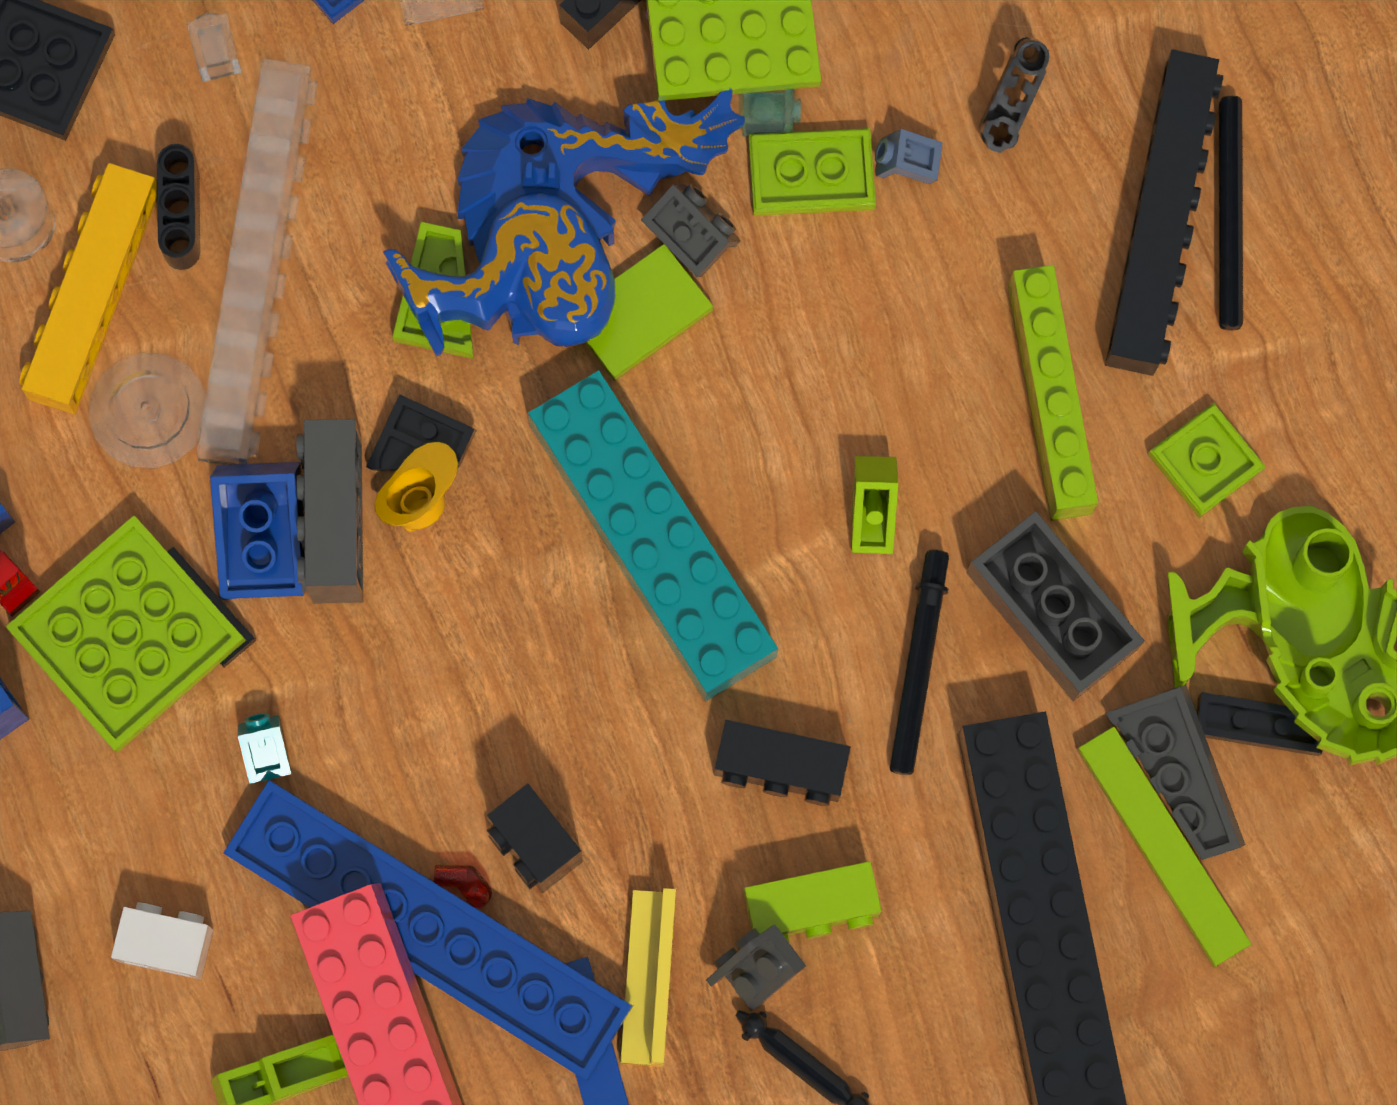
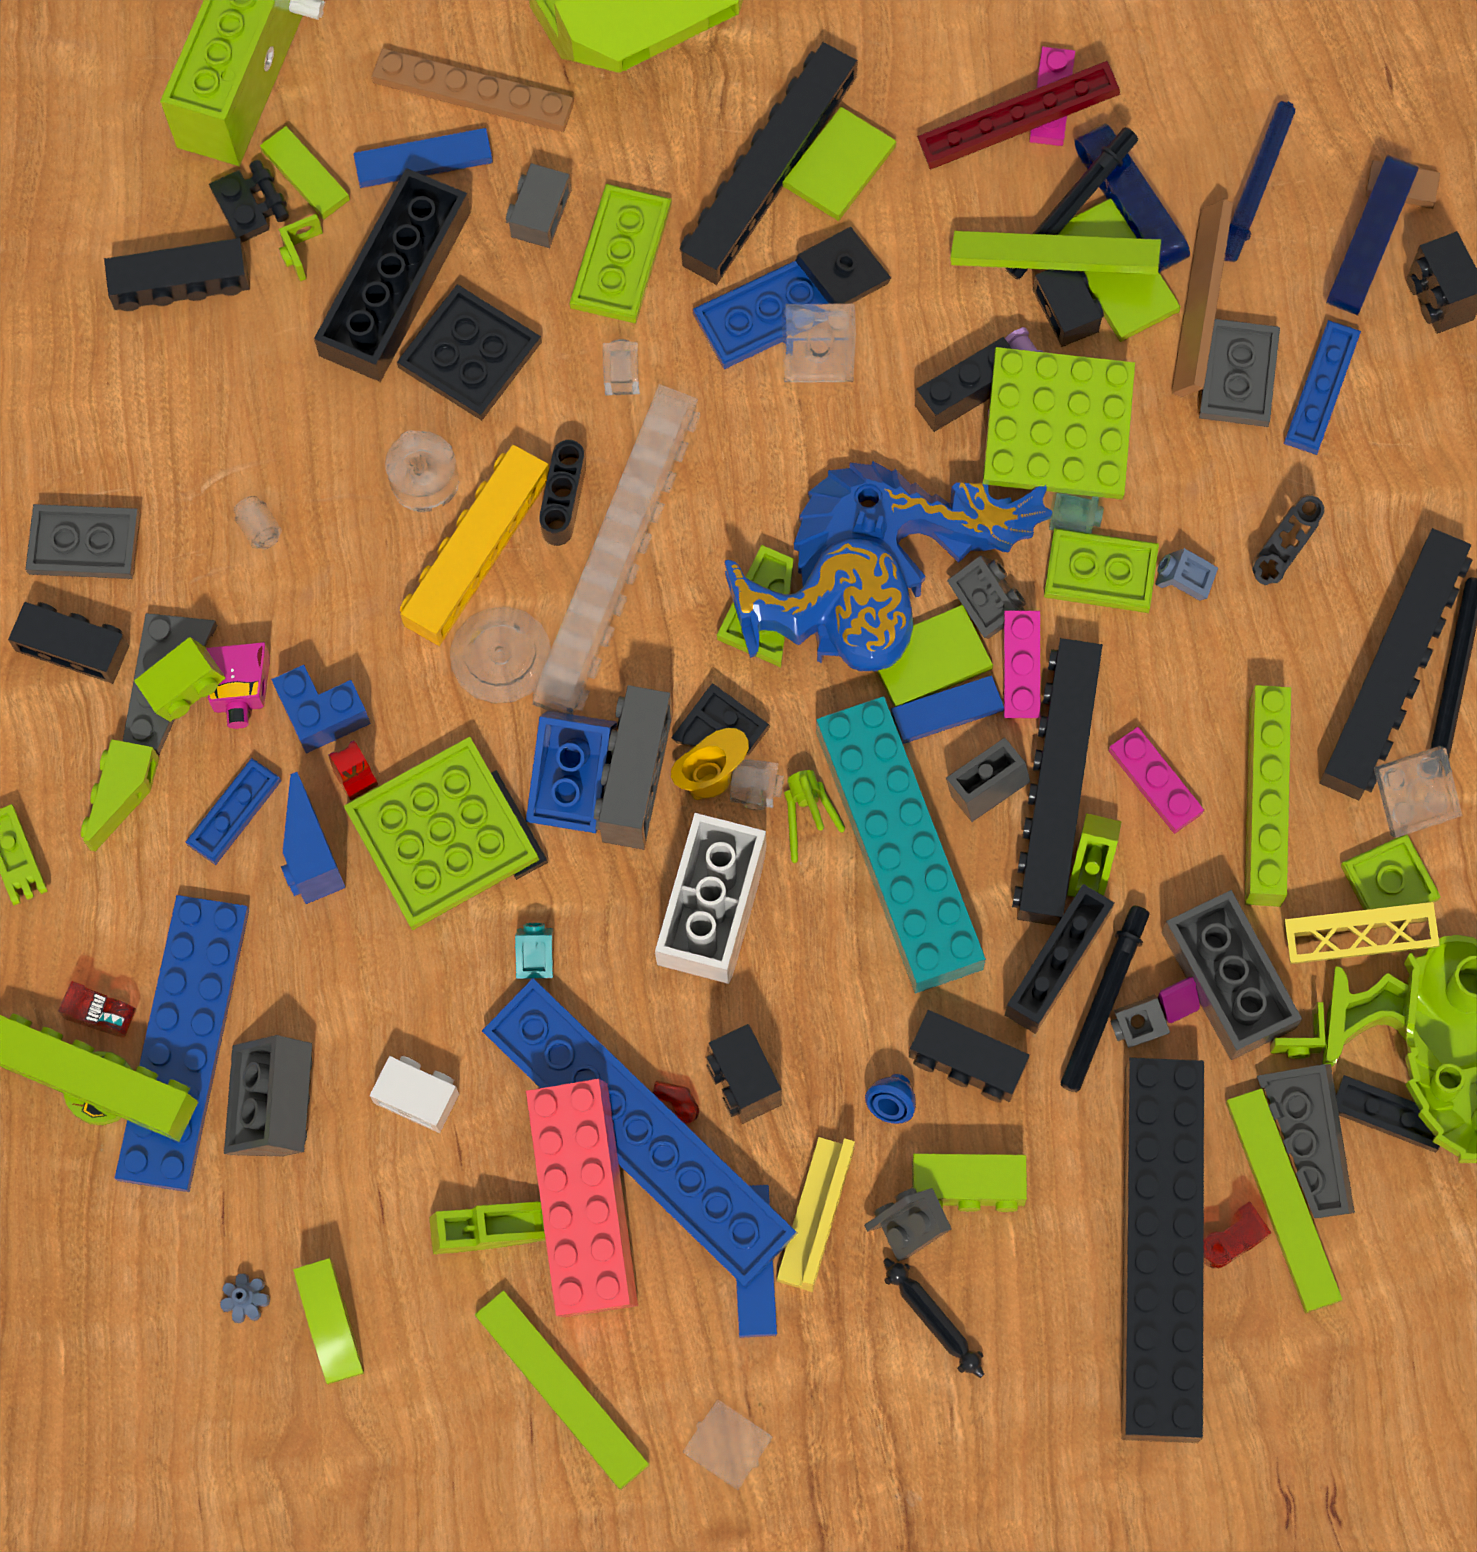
camera: 20 degrees right, 5 degrees down
none -> white brick [655,813,766,984]
none -> clear brick [730,758,785,810]
none -> lime plant [784,770,845,863]
none -> blue brick [865,1074,916,1124]
none -> blue tile [891,675,1004,744]
none -> dark grey brick [946,738,1030,822]
none -> dark pink plate [1004,611,1040,718]
none -> black brick [1004,884,1115,1034]
none -> black brick [1012,638,1103,926]
none -> dark pink plate [1108,727,1204,834]
none -> dark grey brick [1110,994,1170,1048]
none -> magenta slope [1157,977,1200,1023]
none -> clear red leg [1204,1201,1272,1269]
none -> lime bracket [1270,1002,1326,1059]
none -> light yellow fence [1285,902,1440,964]
none -> clear plate [1374,746,1463,838]

